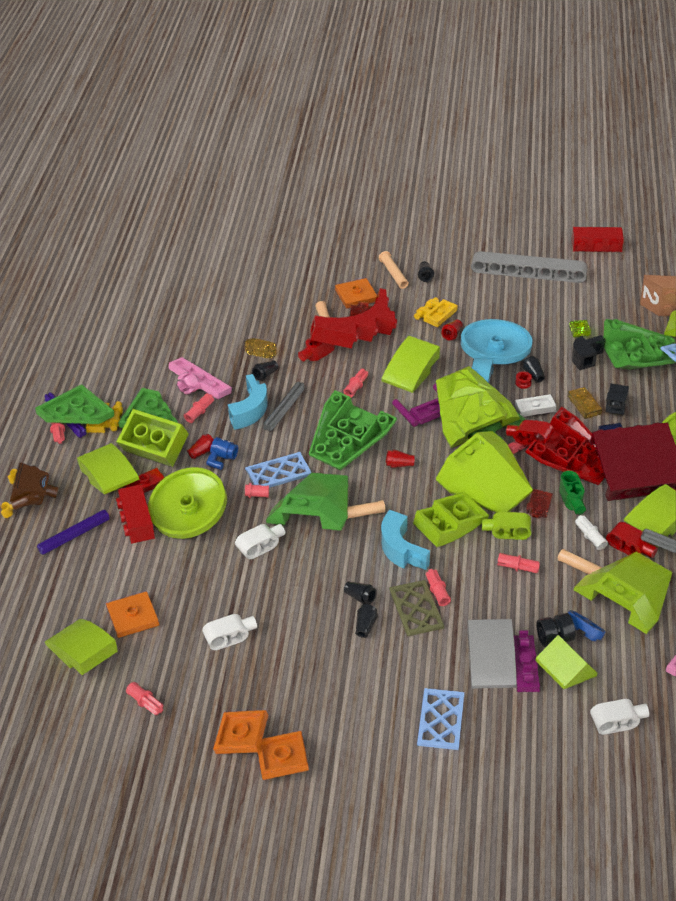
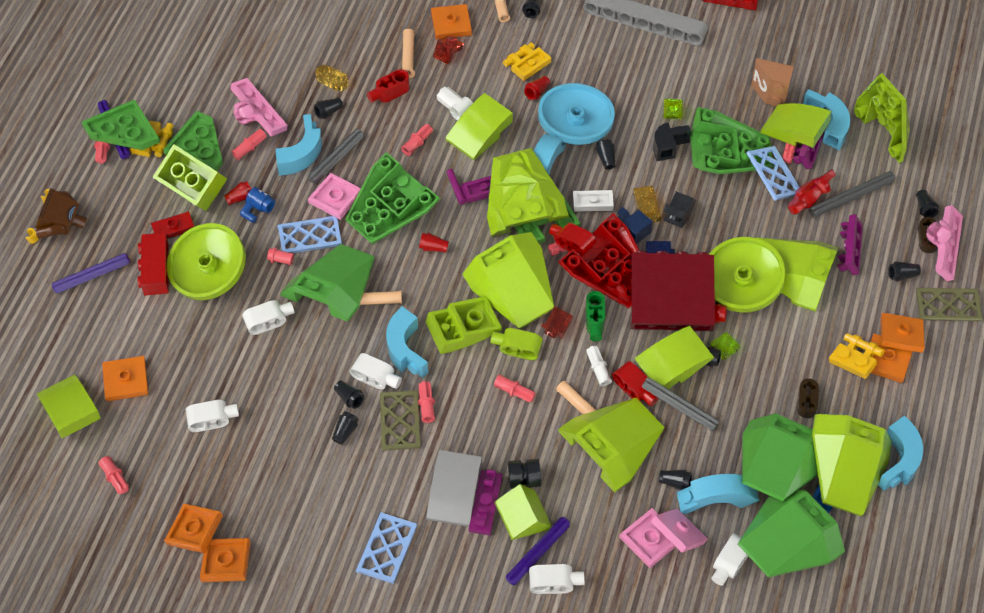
camera: 10 degrees right, 15 degrees up
lime slope [77,443,139,495] -> none
red arch [310,288,397,349] -> none
red bush [515,371,532,389] -> none
blue plate [568,610,606,641] -> none
none -> bright pink plate [308,173,361,220]
none -> white piece [349,353,402,390]
none -> white piece [437,87,473,121]
none -> dark purple axle [506,517,570,585]
none -> dark blue brick [617,207,653,244]

